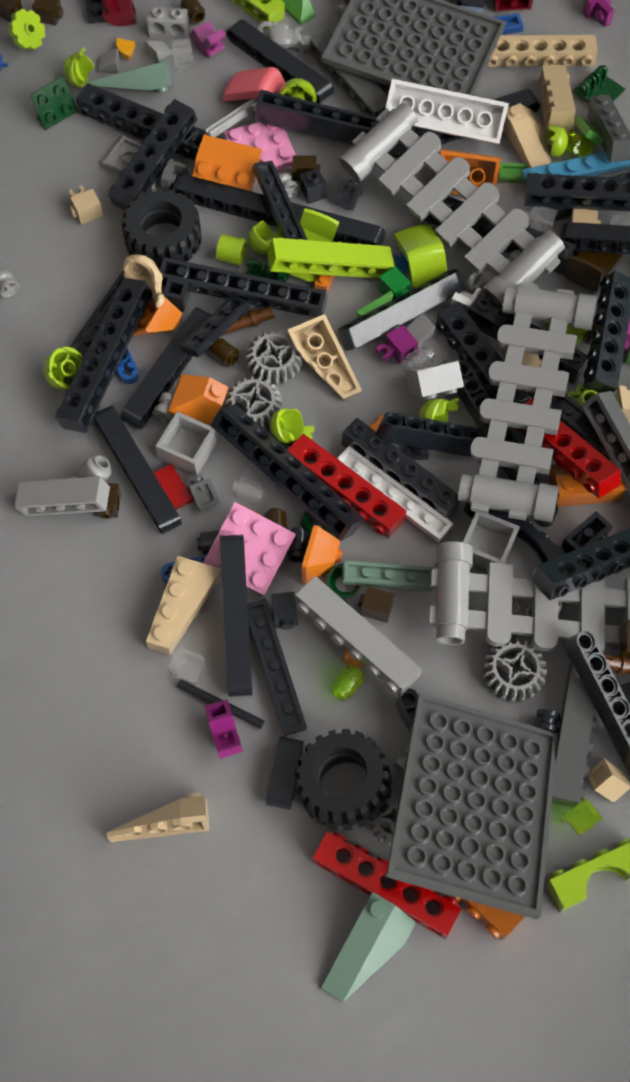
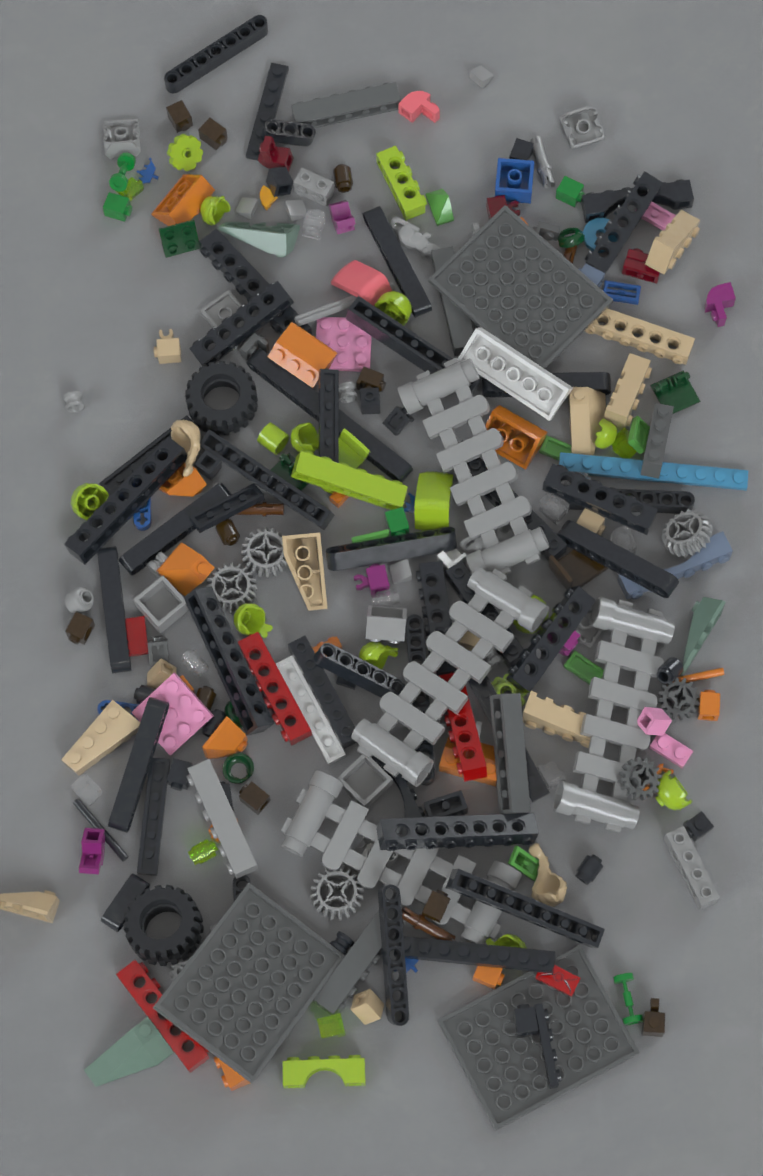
camera: 25 degrees right, 5 degrees up
light grey brick [14,475,110,517] -> none
sand green tile [342,560,434,591] -> none
none -> tan panel [147,659,176,688]
none -> orange slope [151,174,215,226]
none -> black brick [266,166,293,197]

